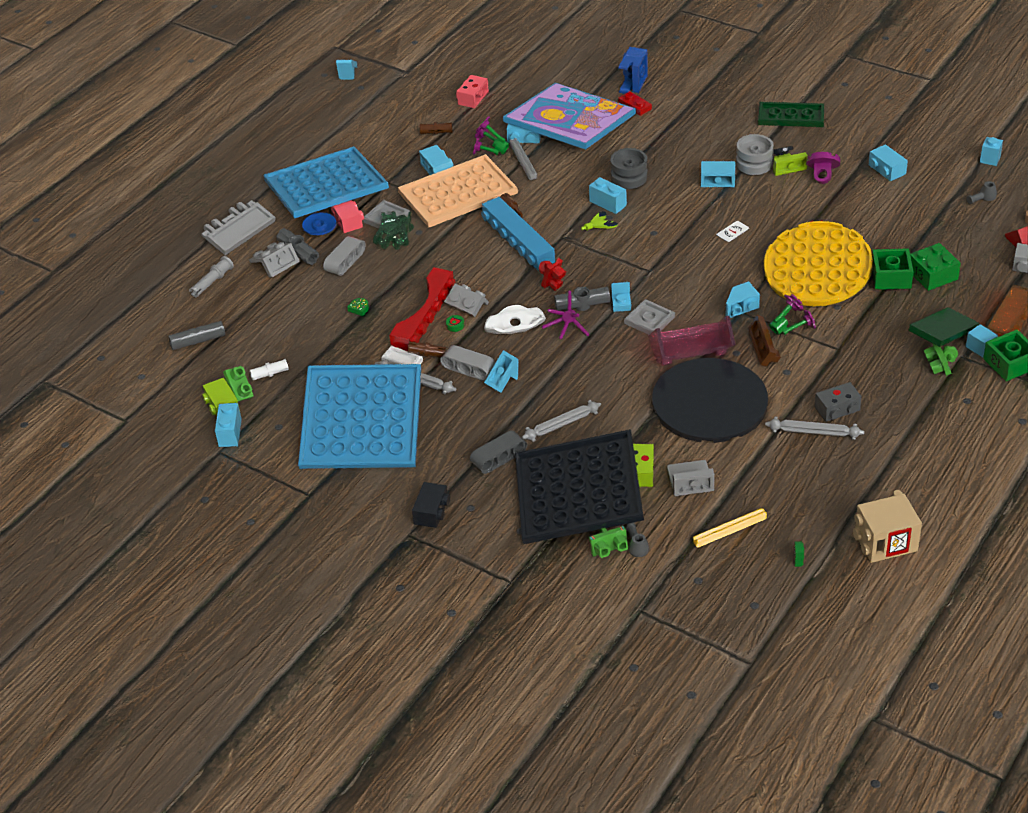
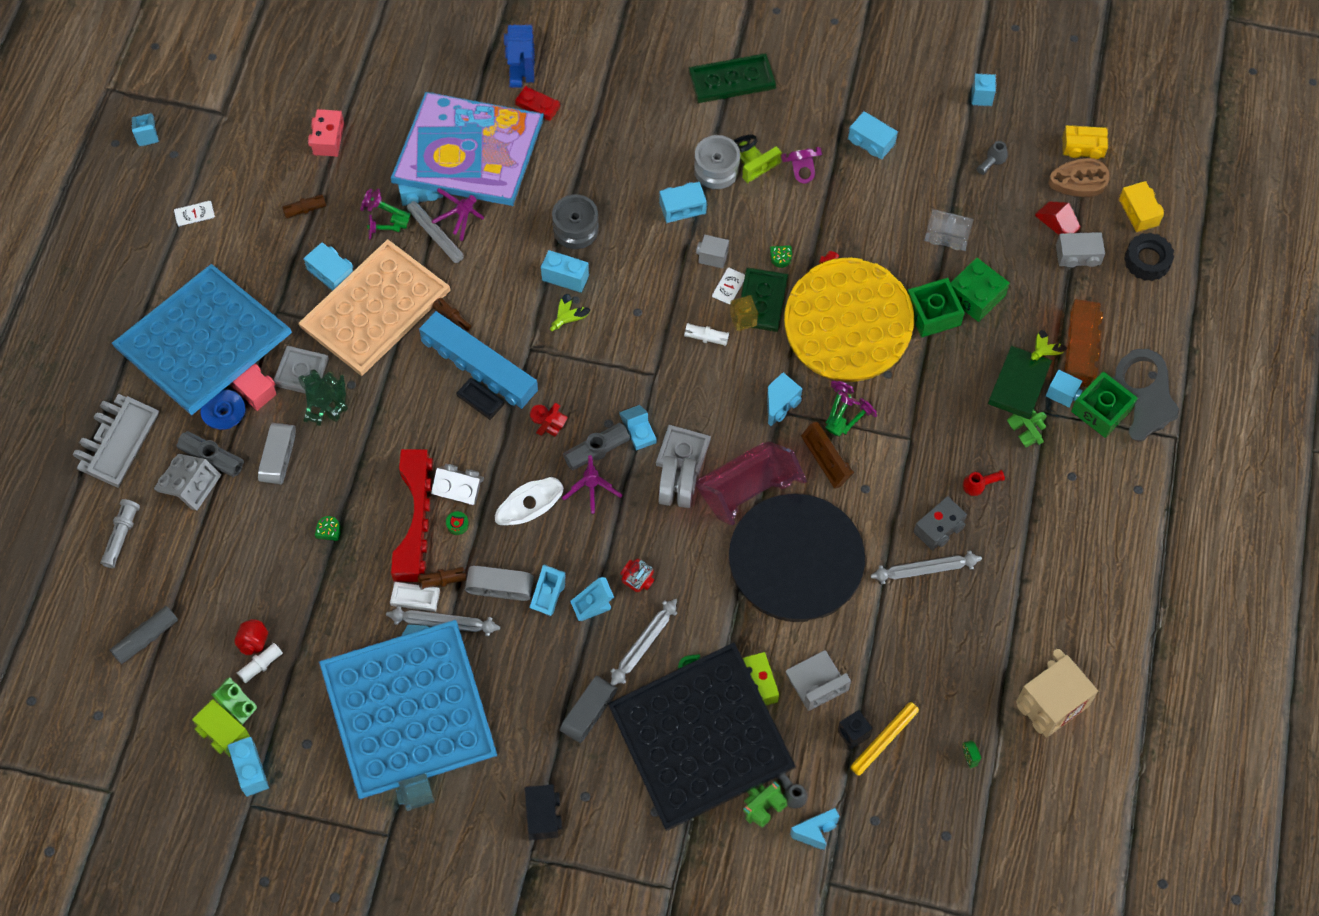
camera: 25 degrees left, 20 degrees up
none -> white sticker [174,201,215,226]
none -> red head [234,619,268,655]
none -> clear light blue brick [396,773,434,811]
none -> magenta plant [431,188,485,241]
none -> black tile [456,378,504,420]
none -> medium azure slope [570,577,614,621]
none -> head [620,558,655,592]
none -> light grey wheel [659,456,697,508]
none -> white pin [684,323,729,346]
none -> light grey brick [696,235,729,269]
none -> clear yellow brick [730,295,758,331]
none -> dark green tile [736,267,788,332]
none -> green tile [770,246,792,268]
none -> medium azure slope [790,808,840,850]
none -> black brick [837,710,873,750]
none -> clear brick [924,209,974,251]
none -> red bar [963,470,1005,496]
none -> lime piece [1031,330,1067,360]

